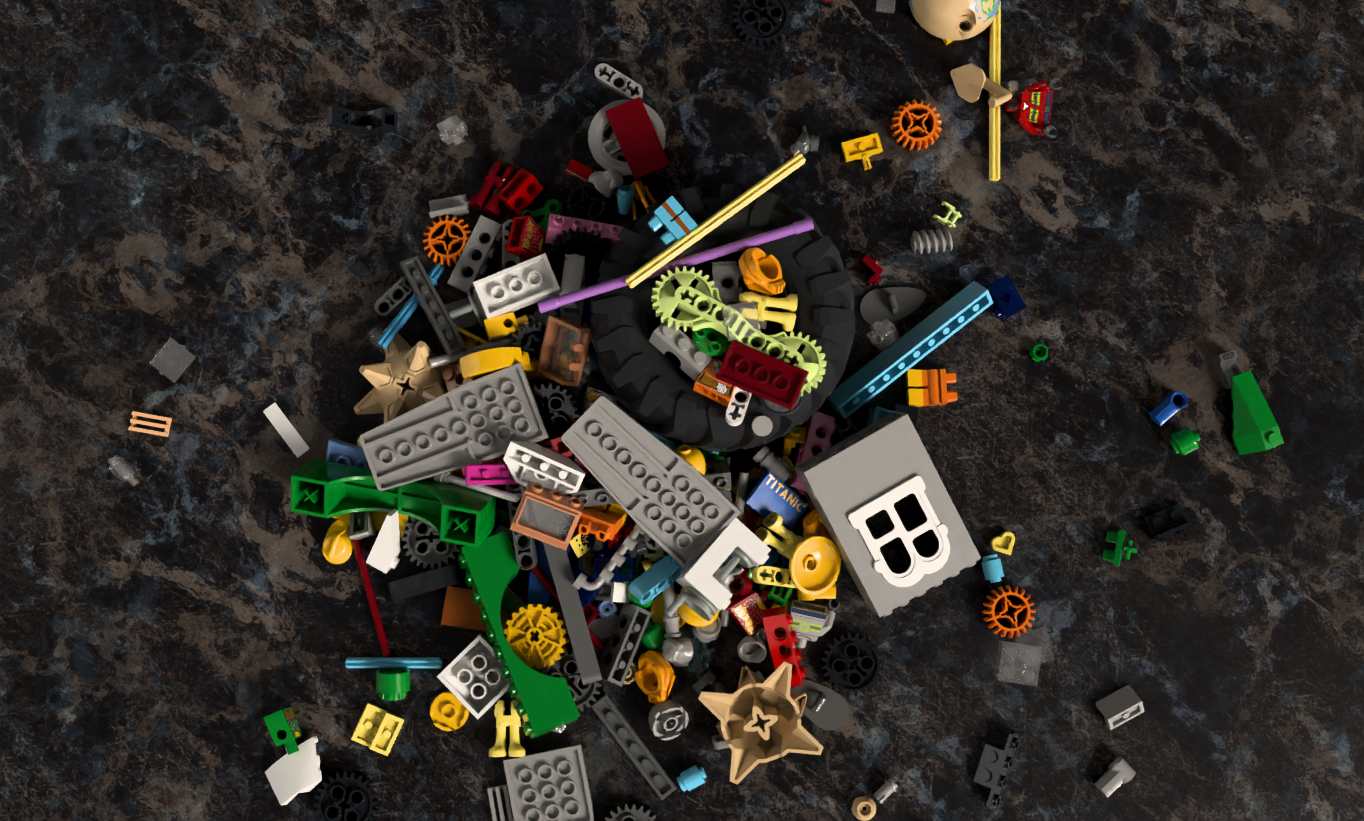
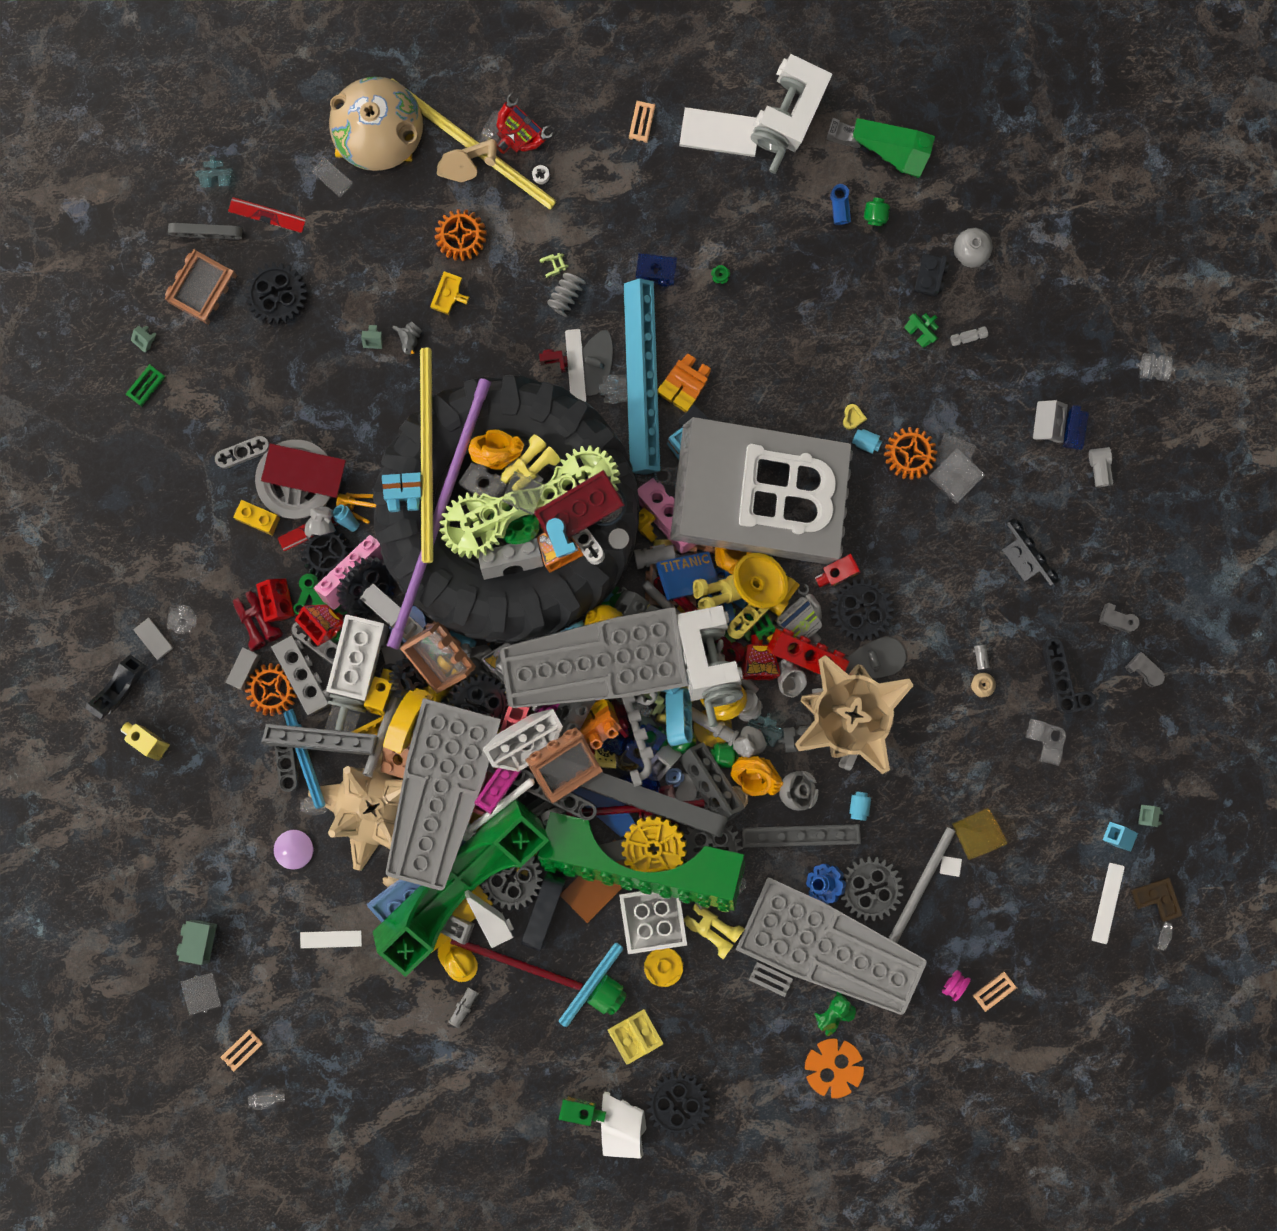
camera: 50 degrees left, 0 degrees up
none -> light yellow torso [121,722,170,761]
none -> light grey tile [133,618,173,660]
none -> sand green piece [177,920,217,965]
none -> yellow brick [233,500,280,536]
none -> lavender dish [274,830,314,869]
none -> sand green tile [361,325,383,349]
none -> light grey pin [448,987,479,1028]
none -> white bush [532,165,550,184]
none -> medium azure leg [546,518,579,558]
none -> white sticker [565,329,586,402]
none -> light nougat tile [629,101,655,143]
none -> white tile [679,107,757,157]
none -> white piece [750,54,832,174]
none -> blue plant [806,864,846,904]
none -> red torso [815,554,861,588]
none -> light grey axle [950,327,988,346]
none -> light grey cylinder [953,228,993,268]
none -> clear blue bracket [1063,405,1089,450]
none -> clear wheel [1136,353,1176,381]

